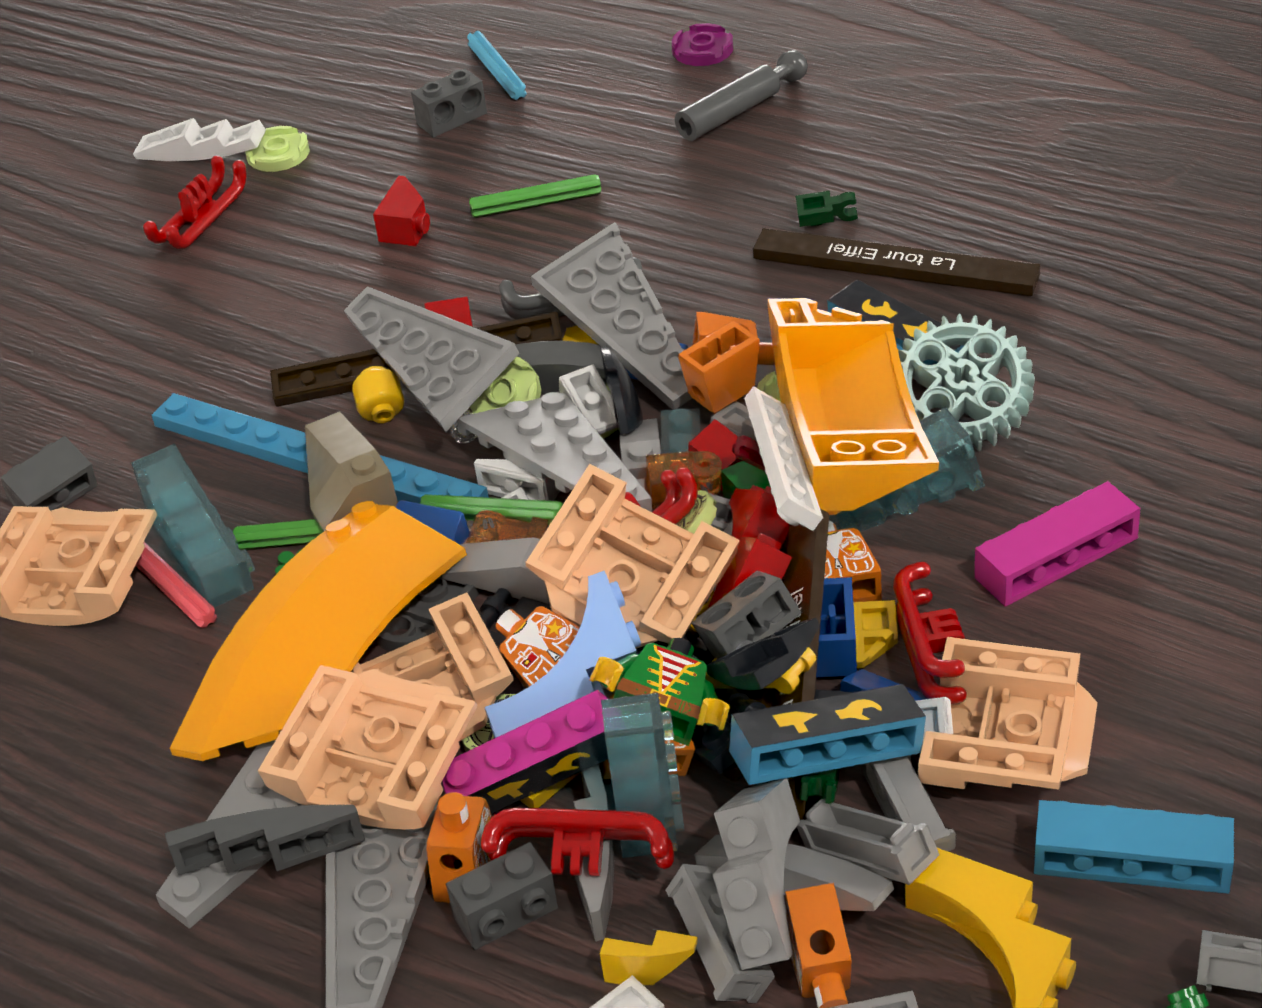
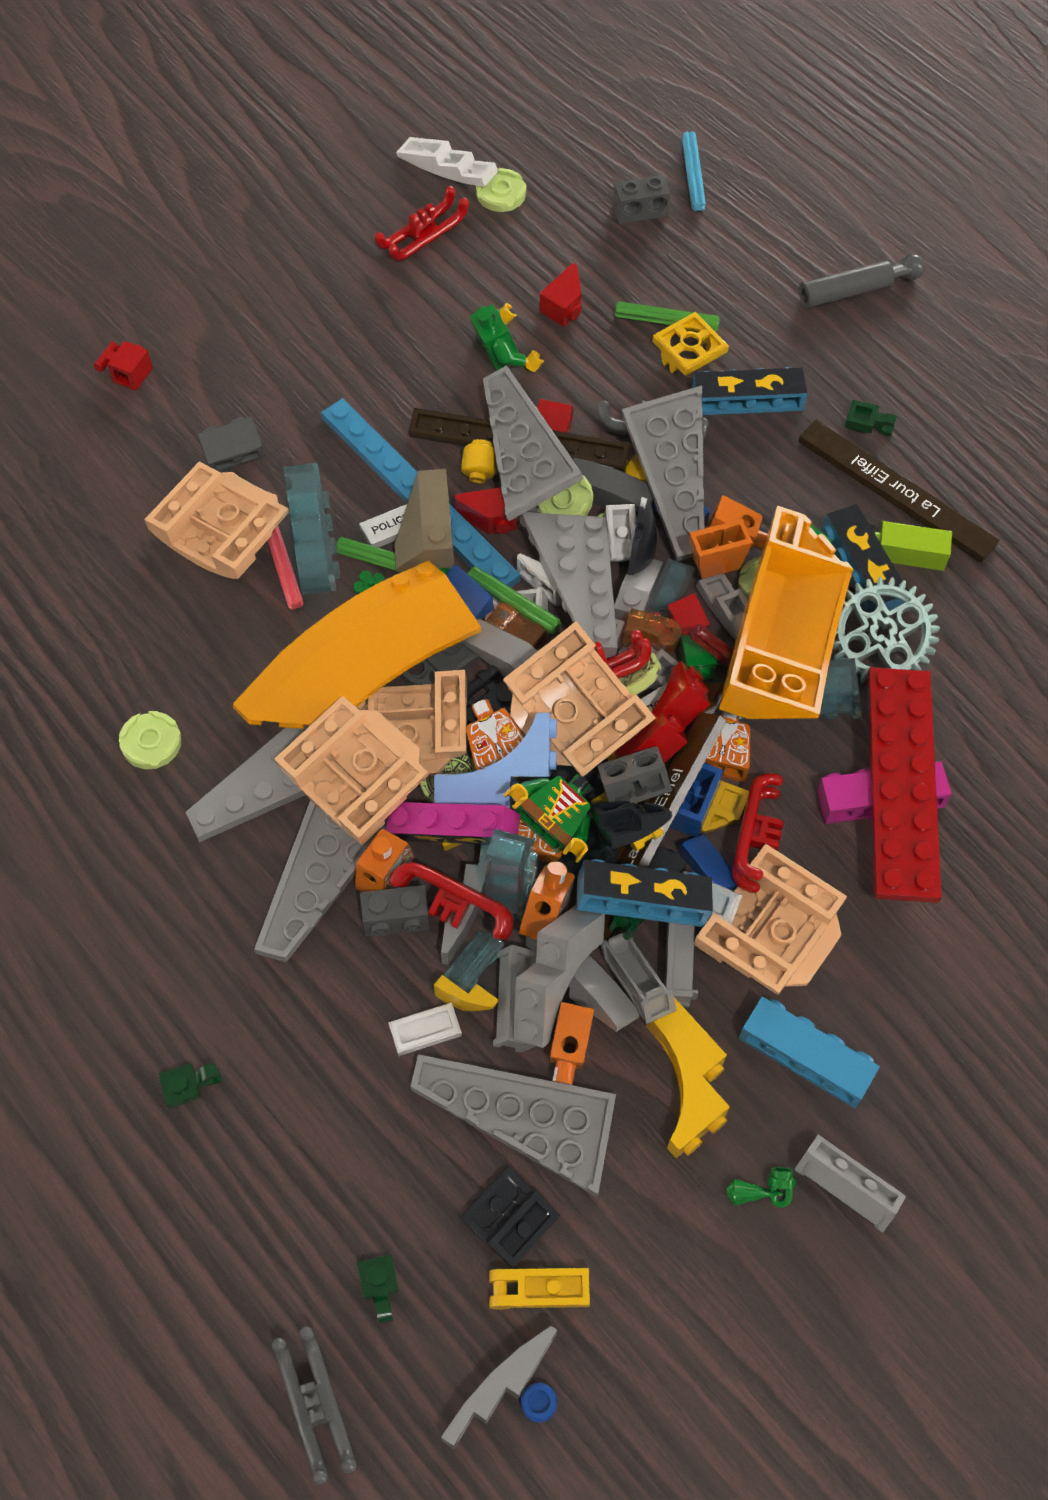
camera: 15 degrees right, 20 degrees up
dark grey slope [164,805,365,875] -> none
magenta tile [672,23,733,66] -> none
white plate [744,386,823,531] -> none
none -> yellowish green tile [119,711,181,769]
none -> white tile [359,504,407,548]
none -> clear light blue plate [444,931,505,992]
none -> red slope [454,487,517,534]
none -> green torso [470,303,544,372]
none -> orange torso [519,862,575,940]
none -> yellow piece [652,312,729,376]
none -> brick [692,367,807,415]
none -> red plate [867,667,942,903]
none -> lime brick [874,521,952,571]

